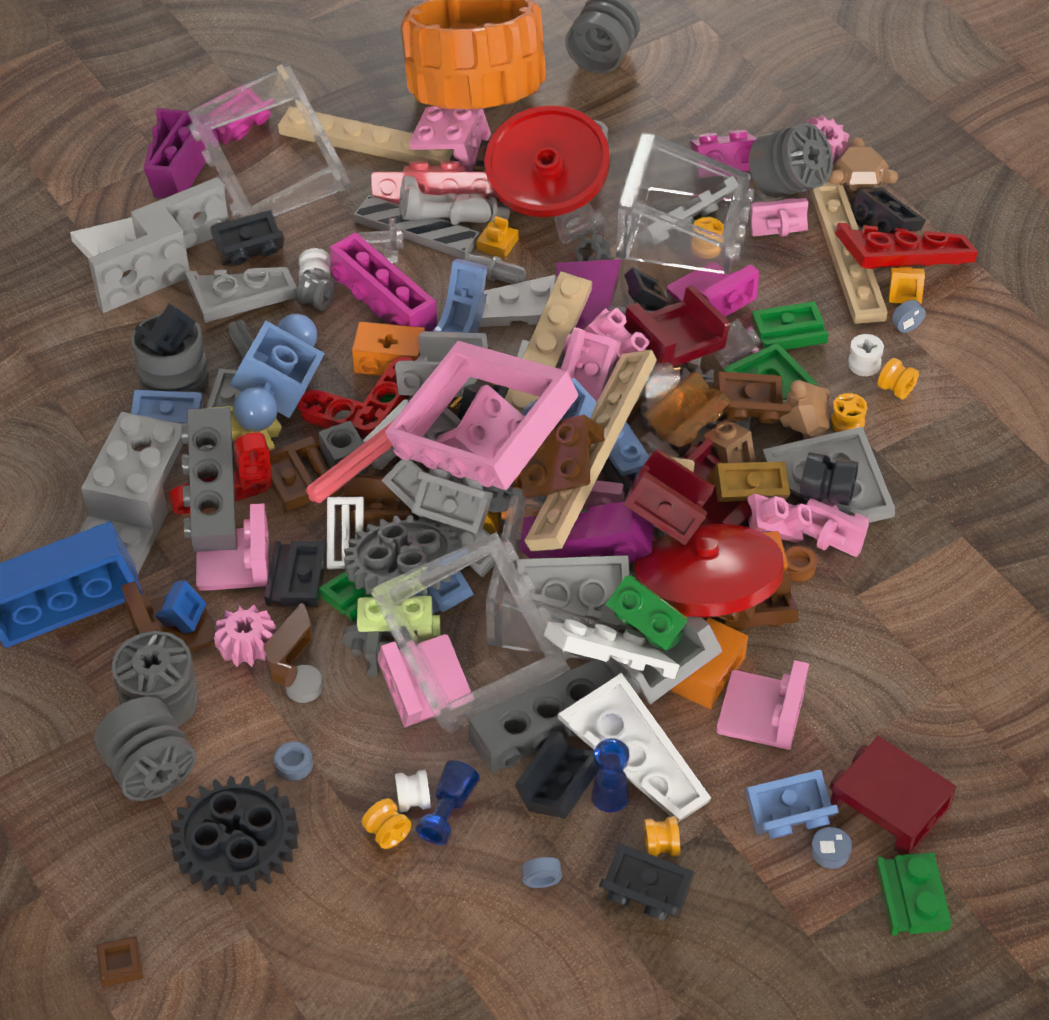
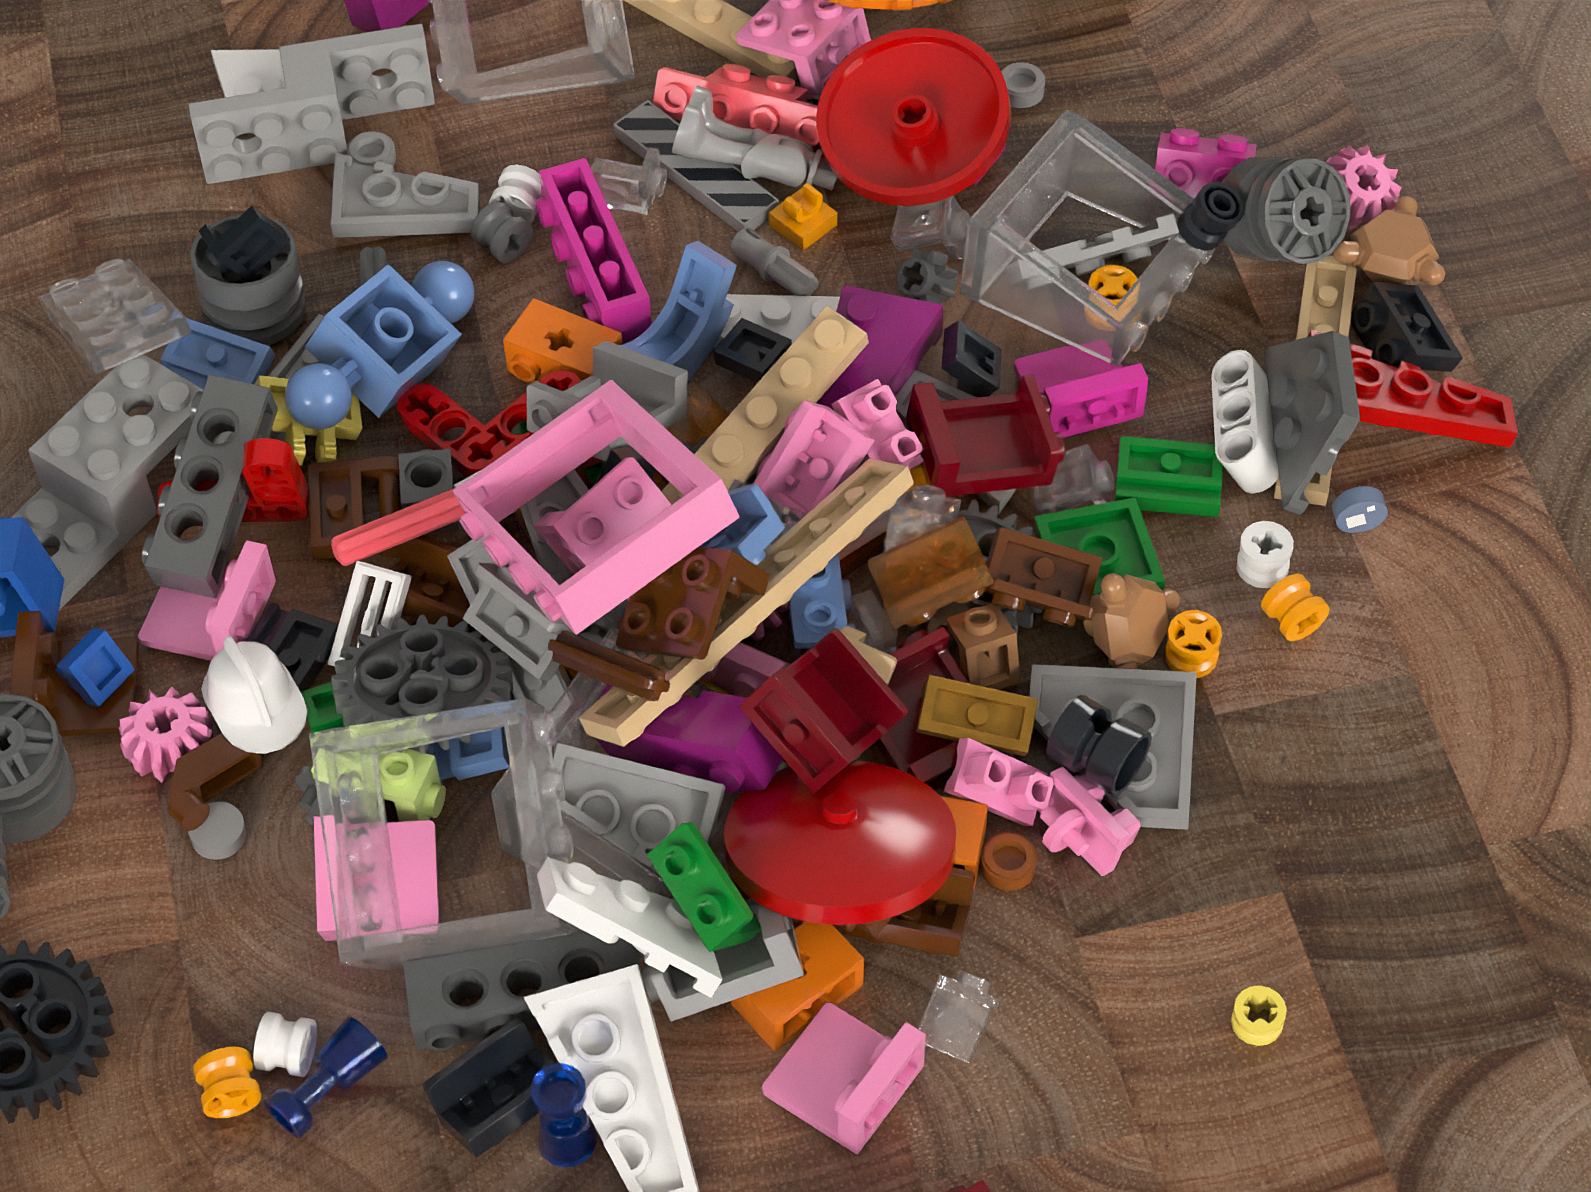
camera: 20 degrees right, 5 degrees up
black bracket [210,210,284,265] -> none
sand blue tile [274,742,313,781] -> none
bright pink hips [750,198,808,237] -> none
light orange tile [888,267,925,304] -> none
none -> clear plate [38,259,191,374]
none -> white piece [201,636,308,754]
none -> light grey tile [347,131,396,167]
none -> reddish brown axle [548,631,670,701]
none -> black bracket [713,318,792,383]
none -> clear bracket [918,970,1001,1063]
none -> black wheel [1177,182,1244,251]
none -> white beam [1211,350,1279,494]
none -> light yellow bush [1231,985,1287,1046]
none -> dark grey wing [1264,331,1360,515]

